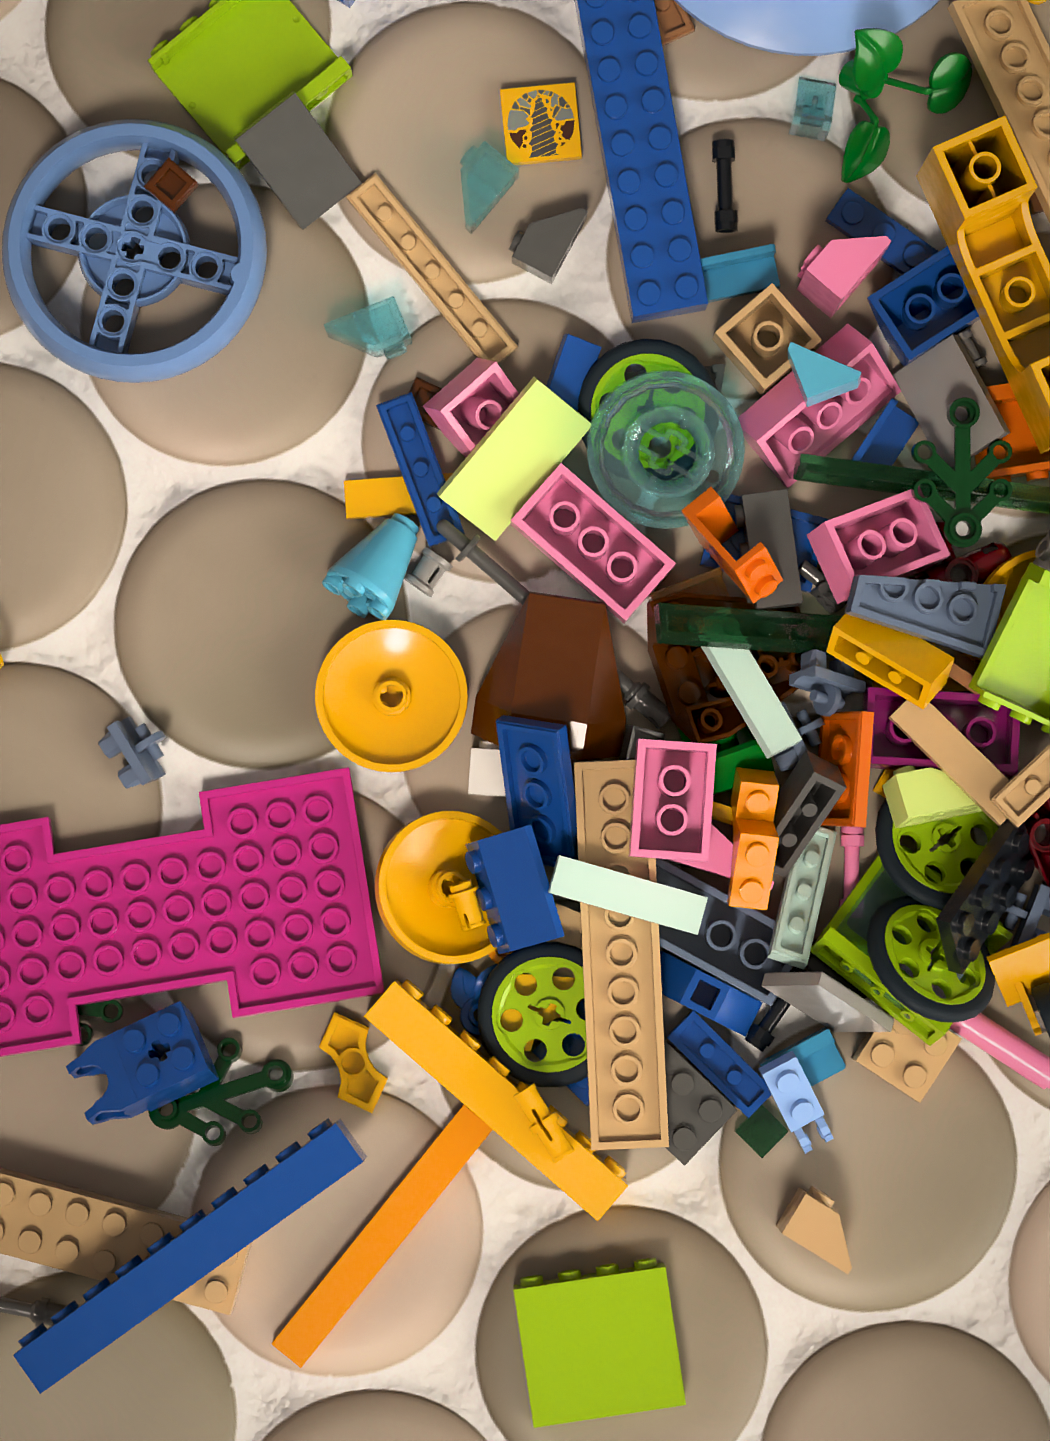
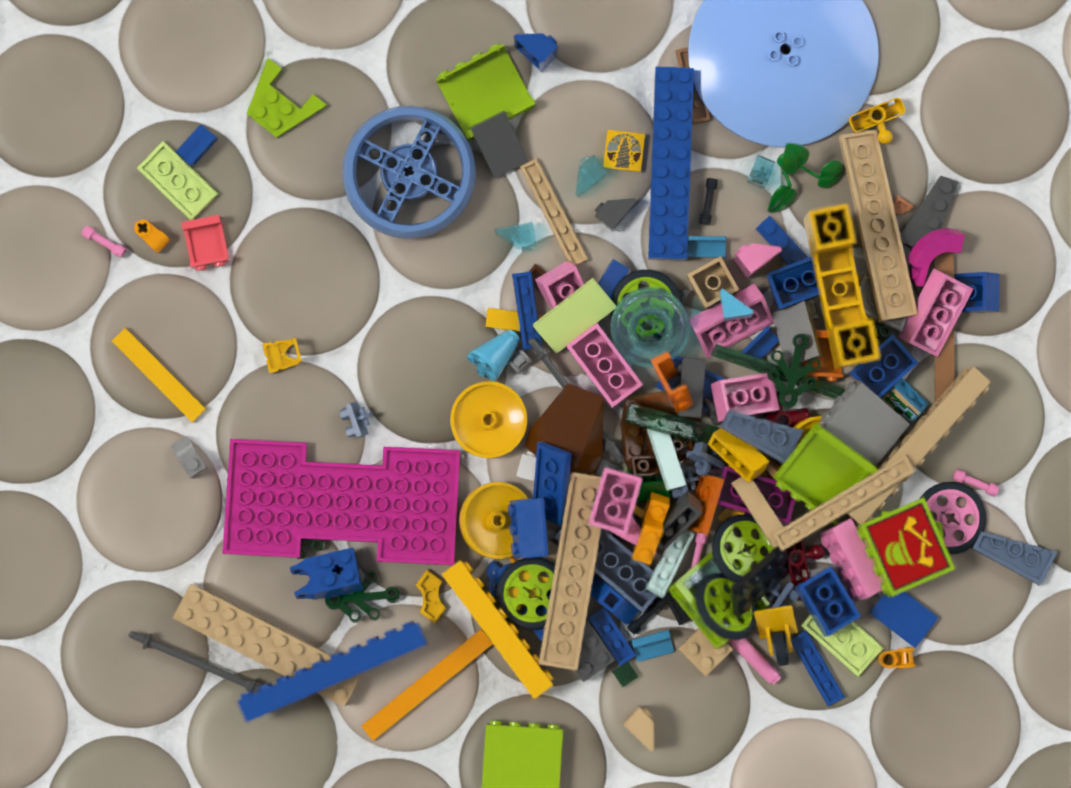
camera: 20 degrees right, 0 degrees up
reddish brown tile [144,158,199,213] -> none
yellow pin [448,879,486,931] -> none
yellow pin [513,1083,575,1163] -> none
light aqua tile [548,855,708,935] -> none
light blue hinge [758,1051,834,1154] -> none
light grey tile [761,972,894,1032] -> none
yellowish green slope [882,765,982,829] -> none

